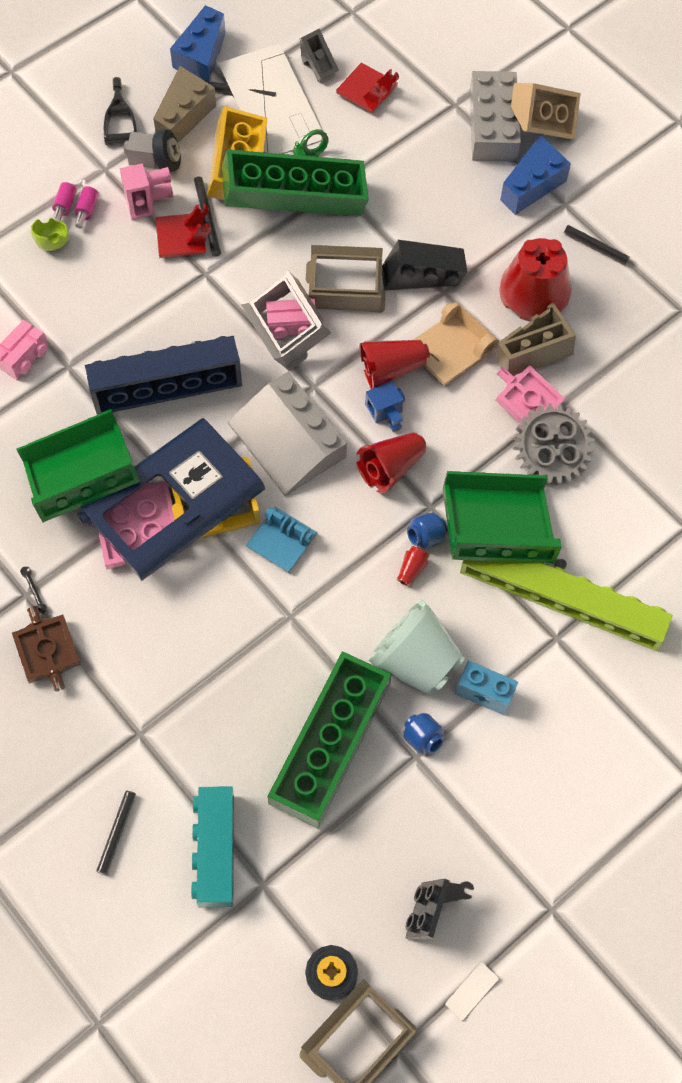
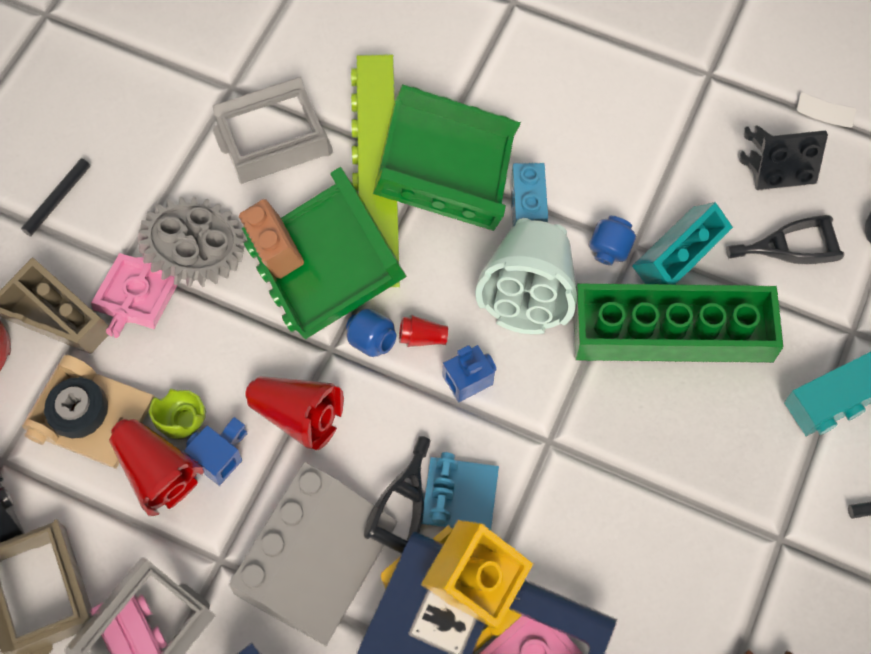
camera: 115 degrees left, 0 degrees up
none -> black bar [21,158,91,237]
none -> black wheel [44,377,108,439]
none -> lime hair [148,389,206,439]
none -> light grey piece [212,77,333,184]
none -> nougat brick [239,199,304,279]
none -> black piece [364,436,431,554]
none -> green panel [373,84,521,231]
none -> yellow slope [421,520,533,629]
none -> blue brick [442,345,497,403]
none -> teal brick [632,202,733,285]
none -> black piece [726,215,844,264]

